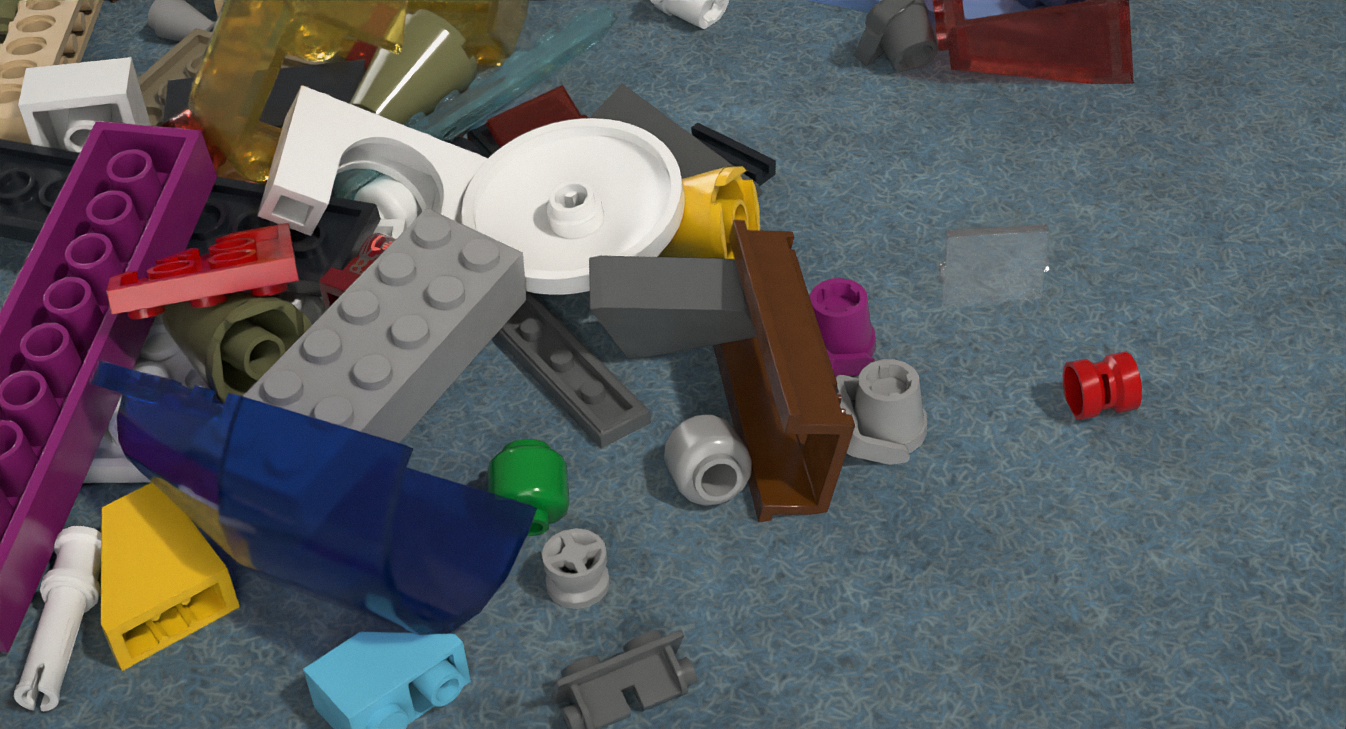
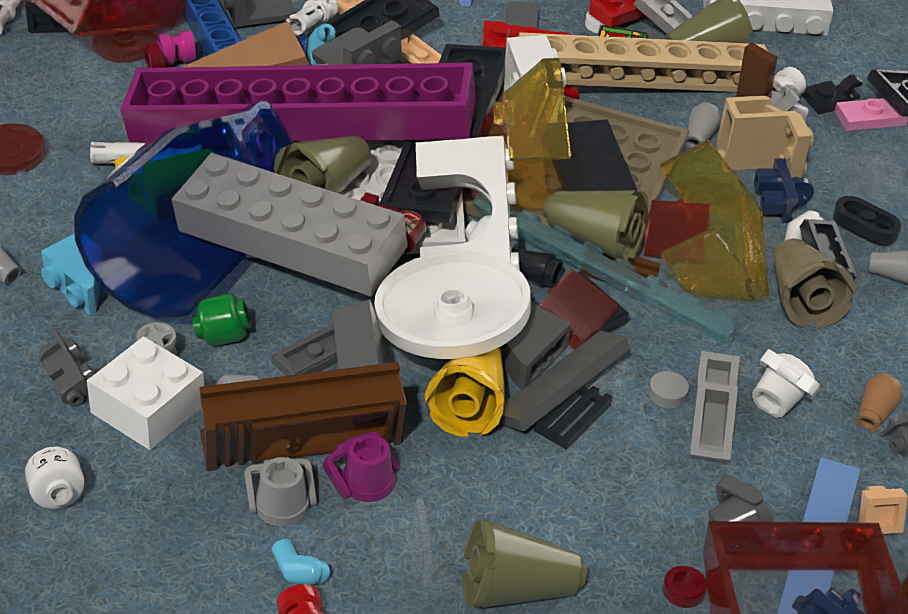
camera: 80 degrees right, 0 degrees up
red plate [106,223,299,319] -> none
none -> white head [25,446,84,510]
none -> white brick [87,336,204,450]
none -> medium azure arm [272,539,330,585]
none -> olive cone [462,520,587,608]
none -> light grey tile [648,371,689,408]
none -> dark red tile [663,566,707,608]
none -> light grey slope [689,351,740,463]

